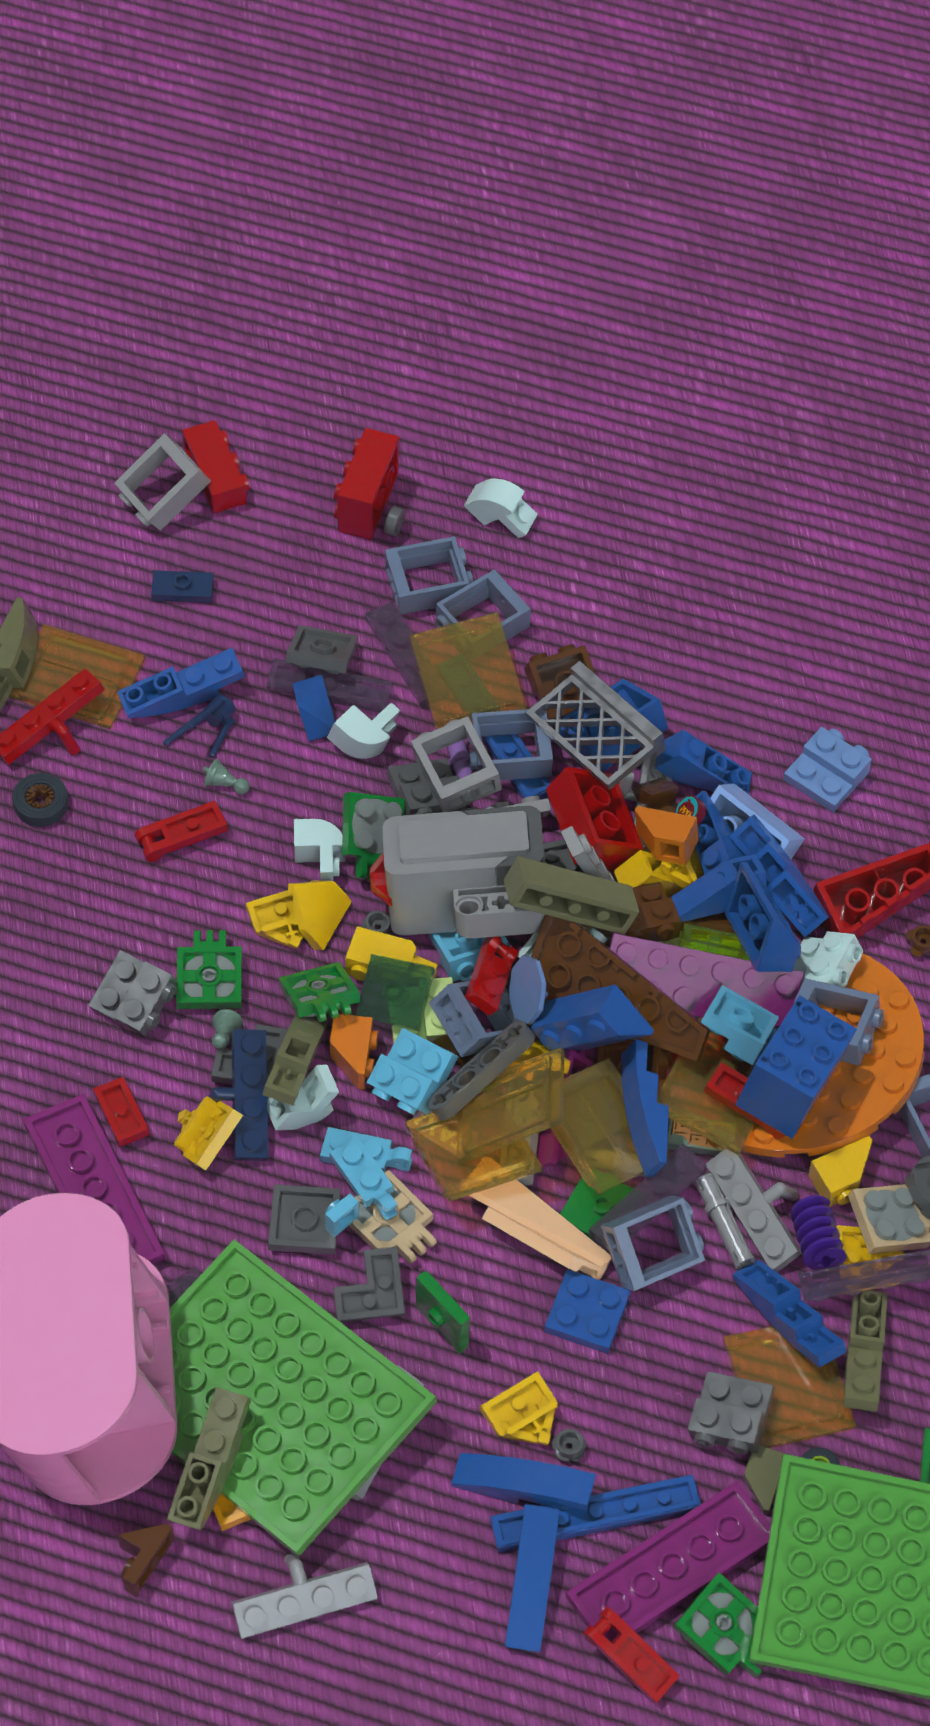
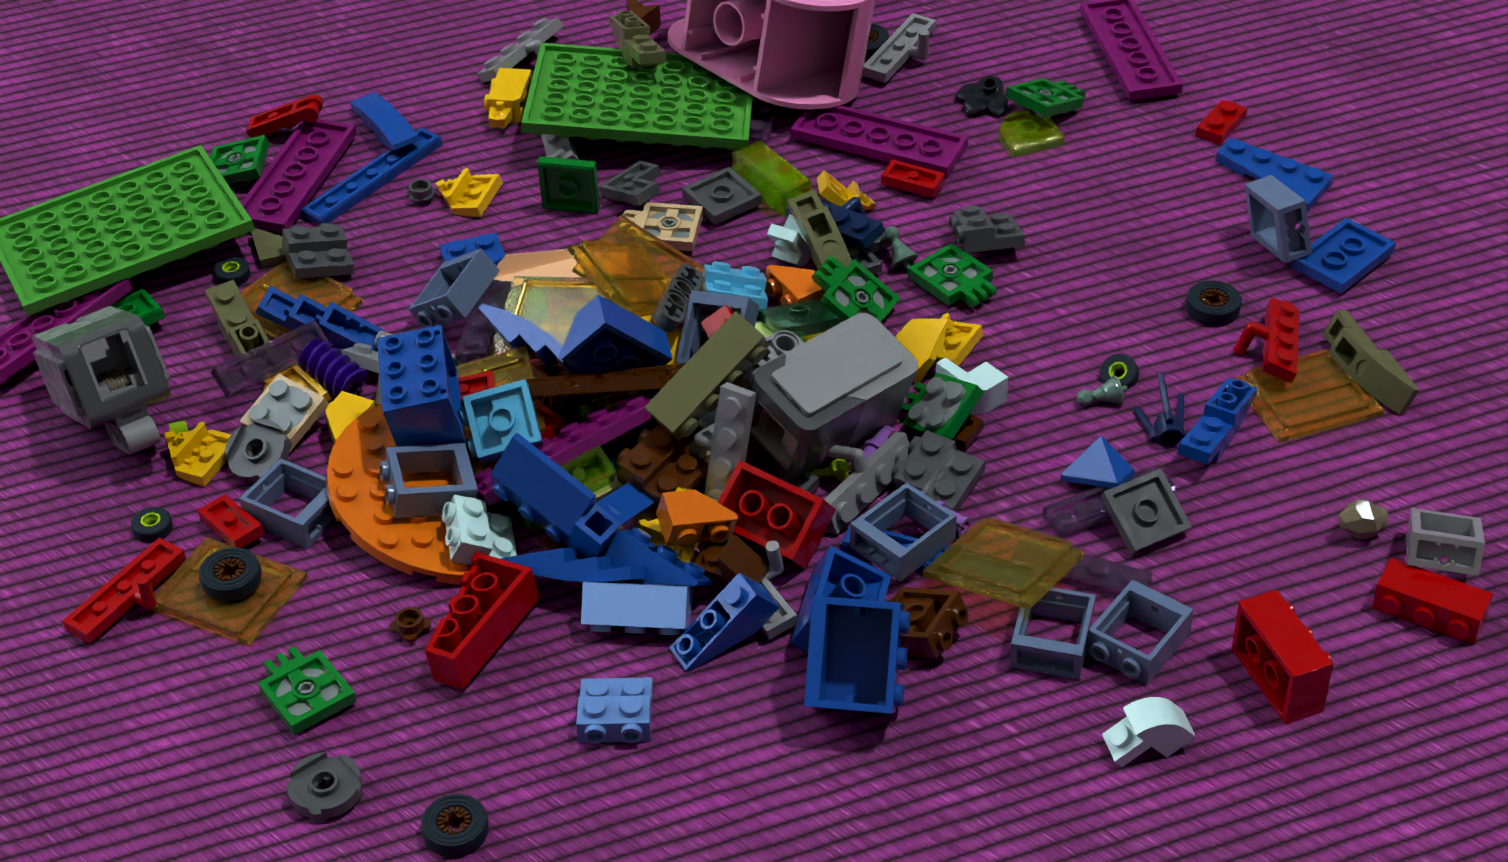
camera: 145 degrees right, 15 degrees down
red plate [134,800,228,862] -> none
dark blue plate [151,570,214,603] -> none
medium azure plate [320,1127,412,1173] -> none
medium azure plate [325,1193,359,1237] -> none
light aqua brick [327,703,400,759] -> none
medium azure plate [330,1136,398,1221] -> none
dark grey tile [384,506,405,538] -> none
light grey window [411,716,502,812] -> none
blue slope [451,1453,596,1511] -> none
medium blue piece [509,955,549,1024] -> none
flat silver fence [526,661,666,790] -> none
dark red tile [675,795,706,826] -> none
none -> yellow hinge [484,68,532,128]
none -> clear neon green brick [731,140,811,217]
none -> blue container [804,596,910,714]
none -> black wheel [1100,354,1139,389]
none -> dark tan rock [1338,498,1388,540]

